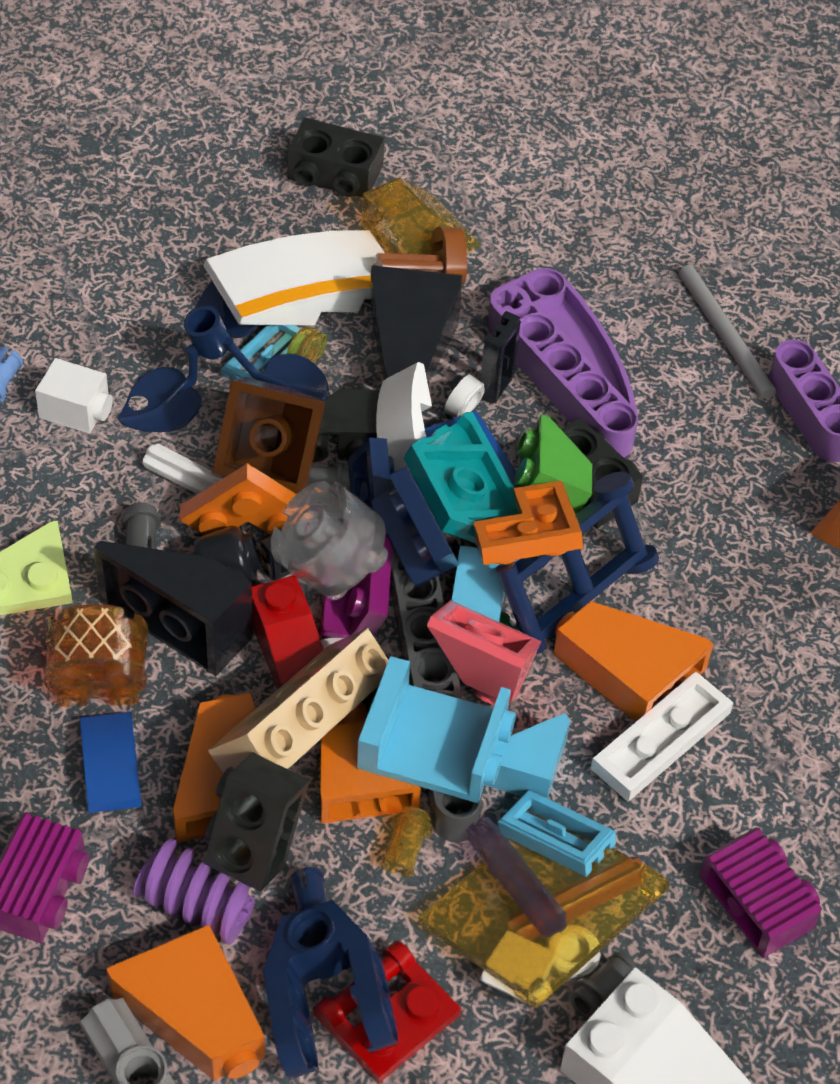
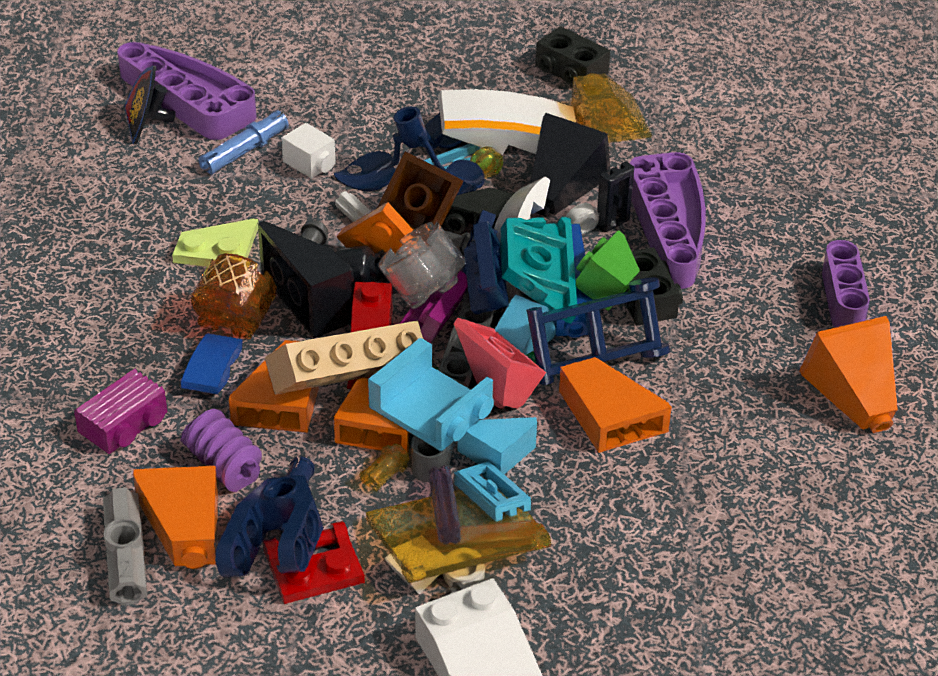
camera: 25 degrees right, 10 degrees down
pearl dark grey brick [204,752,310,892] -> none
dark orange piece [373,227,467,286] -> none
orange plate [473,480,583,565] -> none
white plate [591,672,733,802] -> none
light grey bar [678,265,776,399] -> none
magenta brick [699,827,822,958] -> none

